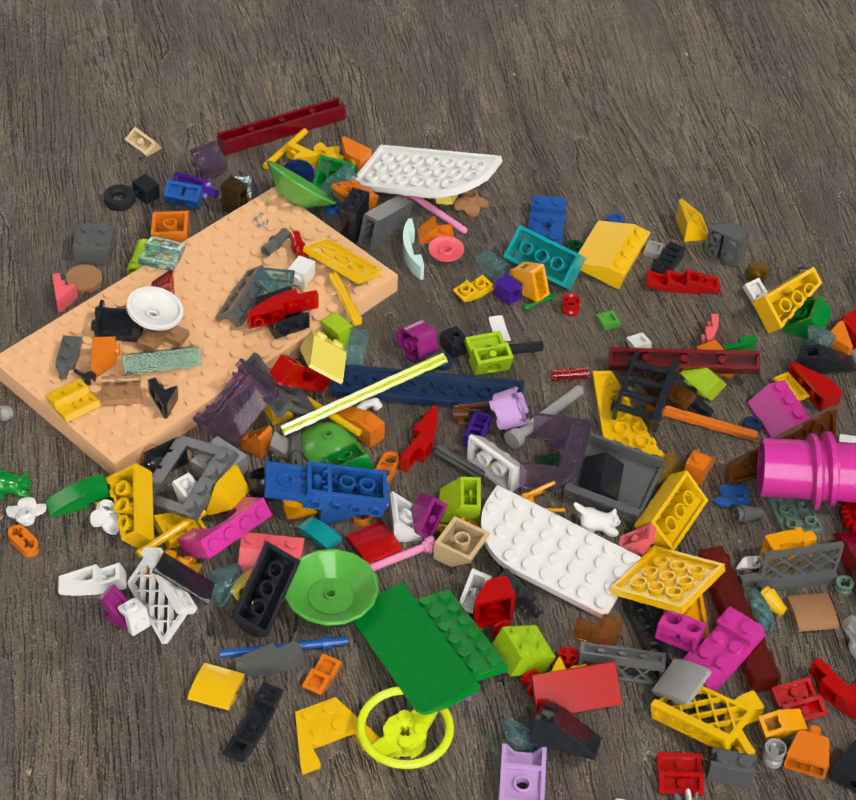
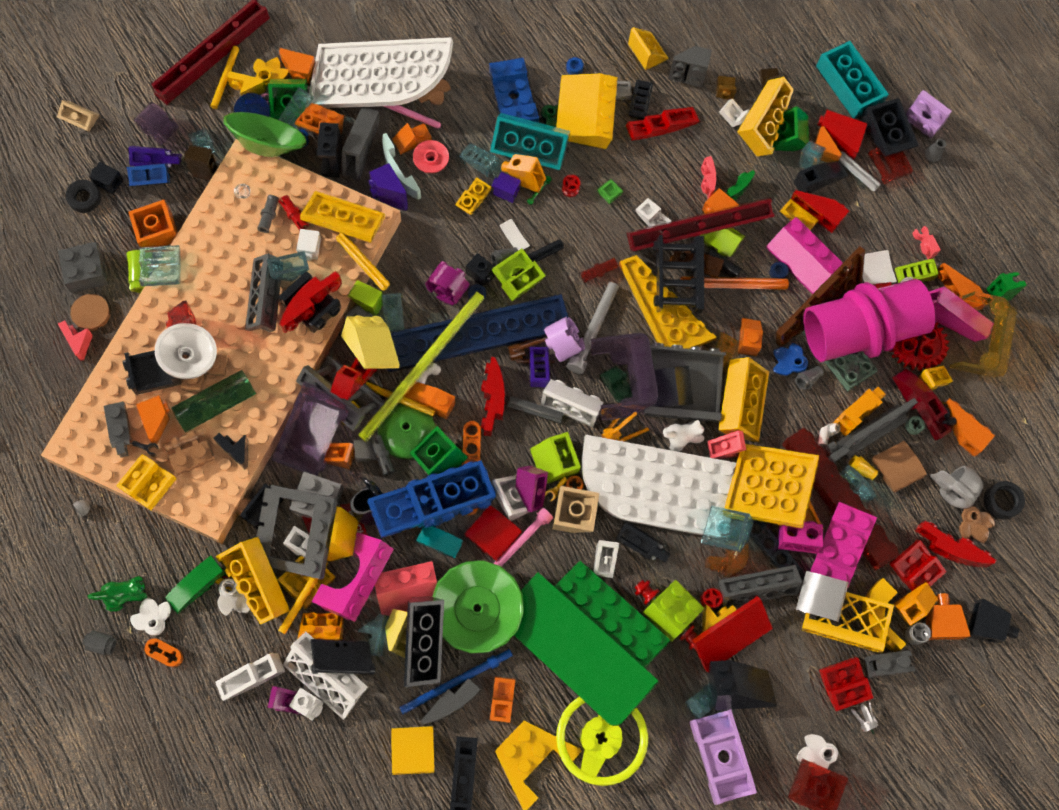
camera: 25 degrees left, 25 degrees up
red slope [473,575,516,628] -> none
none -> dark purple slope [368,163,408,211]
none -> clear light blue slope [701,506,754,552]

